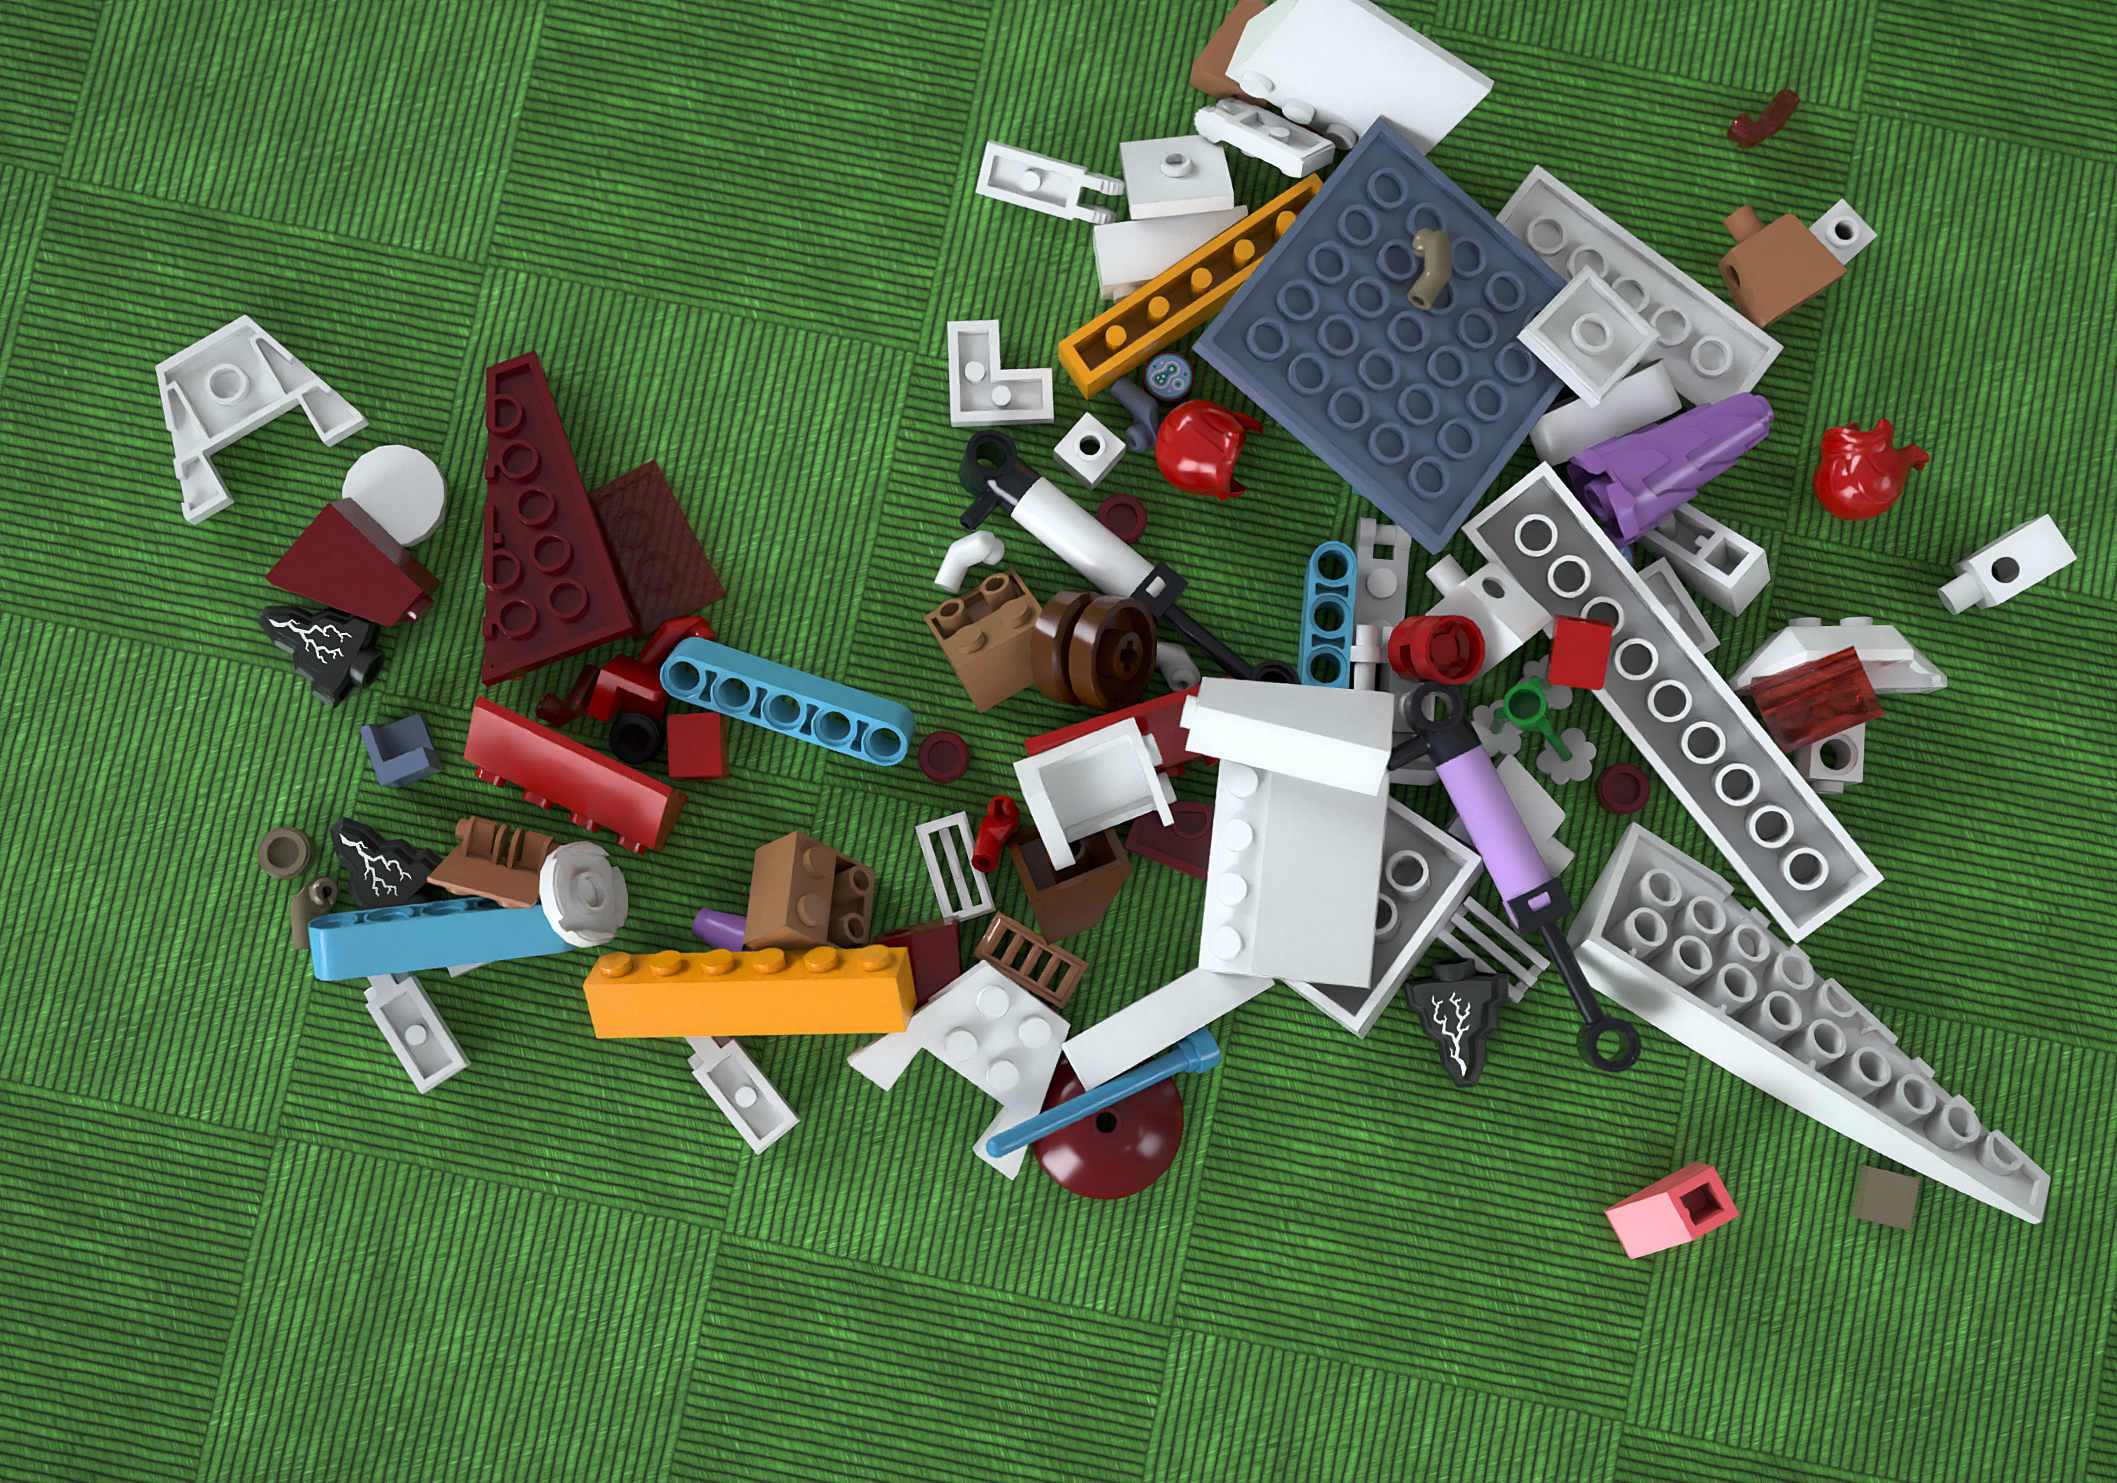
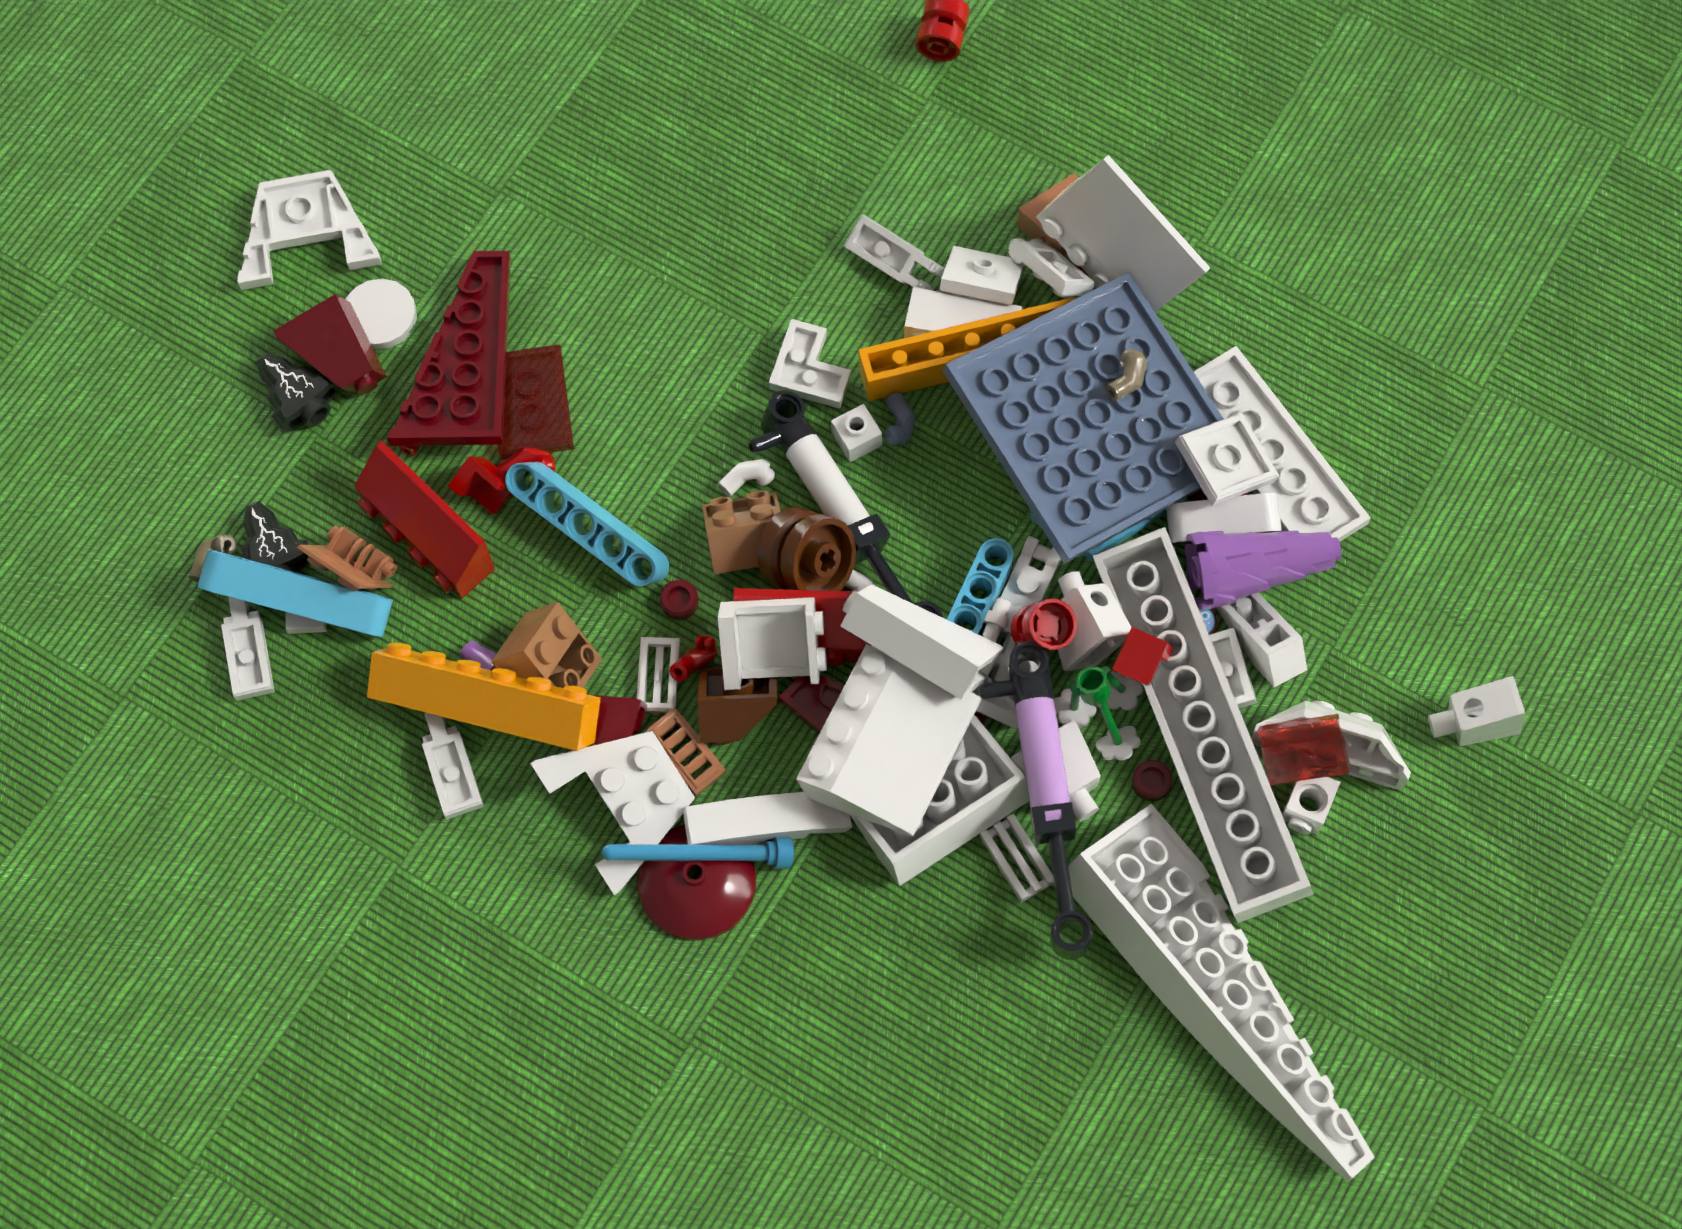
camera: 25 degrees right, 15 degrees down
dark tan tile [258,827,316,880] -> none
sand blue panel [360,714,443,790] -> none
clear red arm [534,664,601,728] -> none
white tile [539,841,628,948] -> none
black tile [609,711,665,765] -> none
red panel [667,712,729,782] -> none
dark red tile [1096,493,1148,546] -> none
tile [1142,351,1194,406] -> none
red hair [1154,399,1264,501] -> none
pearl dark grey rock [1402,957,1509,1088] -> none
coral slope [1603,1161,1740,1259] -> none
nougat torso [1718,204,1848,330] -> none
clear red arm [1726,89,1799,149] -> none
white plate [1809,198,1878,265] -> none
red hair [1812,418,1929,521] -> none
dark tan tile [1852,1165,1921,1231] -> none

